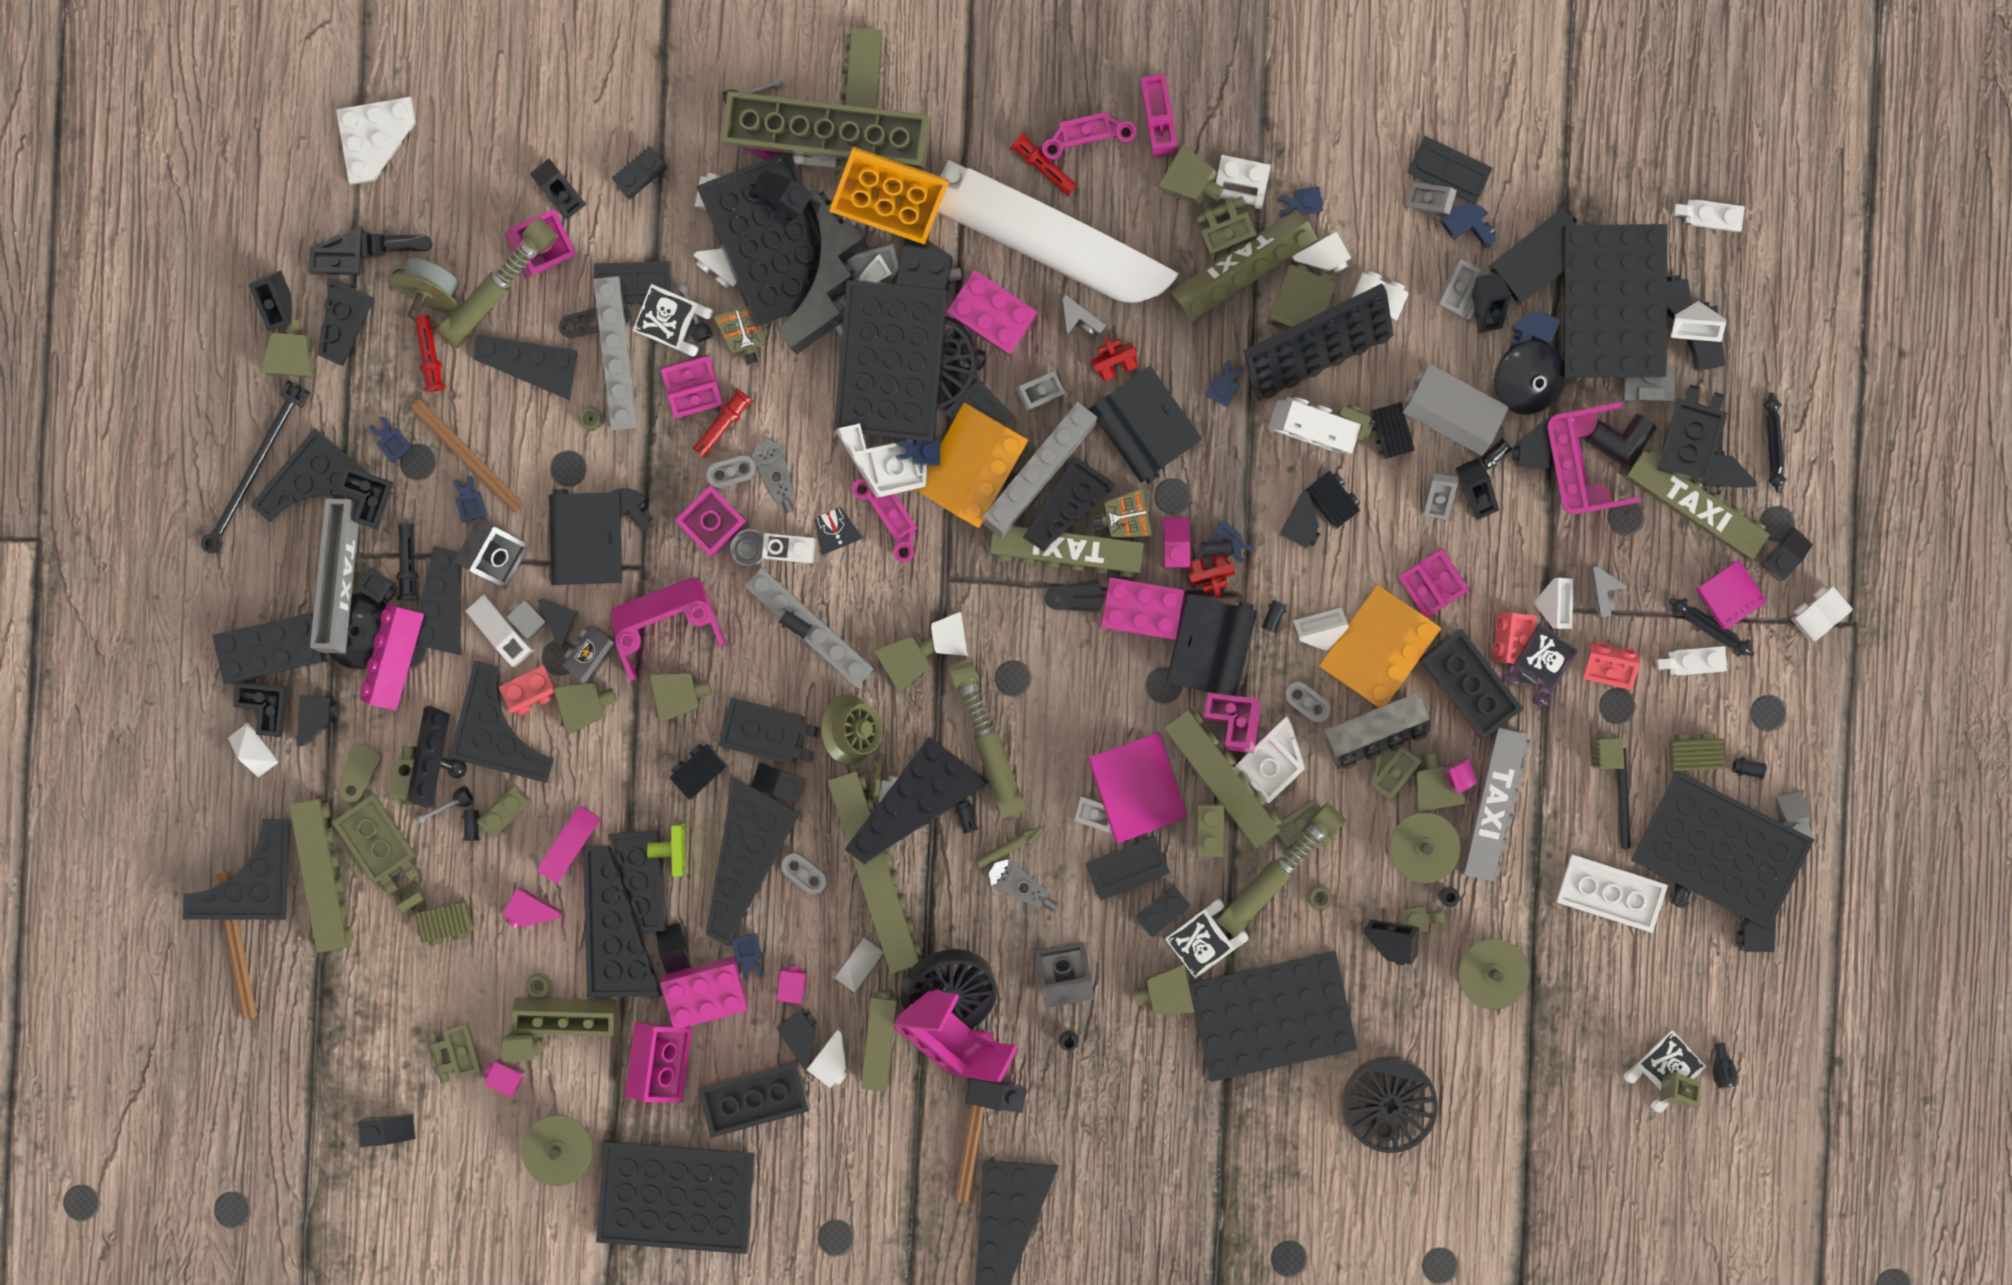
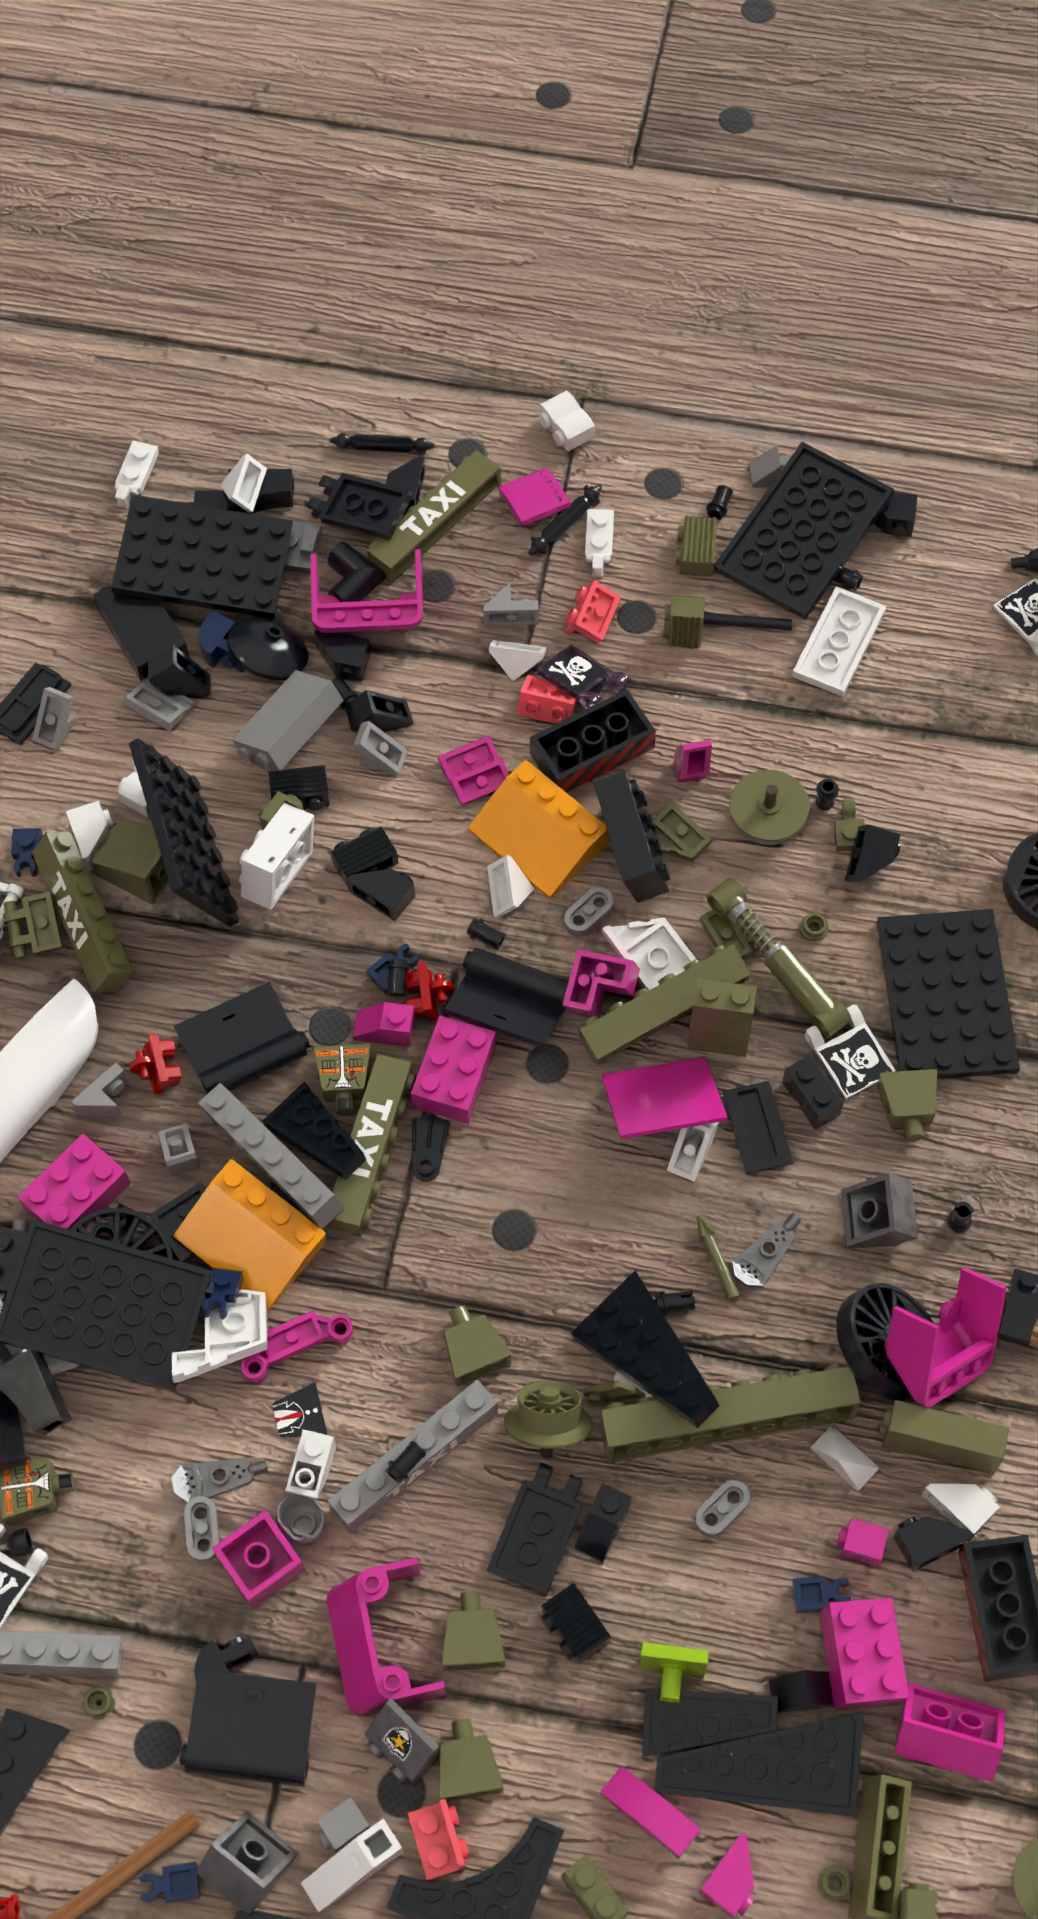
camera: 80 degrees left, 25 degrees down
black slope [537,599,578,647] -> none
dark pink slope [660,354,723,419] -> none
red pin [692,388,754,458] -> none
black wing [706,777,800,946] -> none
white sticker [931,612,968,656] -> none
olive piece [948,658,1027,819] -> none
dark blue plate [1205,360,1243,407] -> none
olive torso [1415,752,1466,812] -> none
dark blue brick [1439,203,1496,248] -> none
olive piece [1458,939,1529,1010] -> none
light grey brick [1461,728,1530,882] -> none
black slope [1760,527,1813,581] -> none

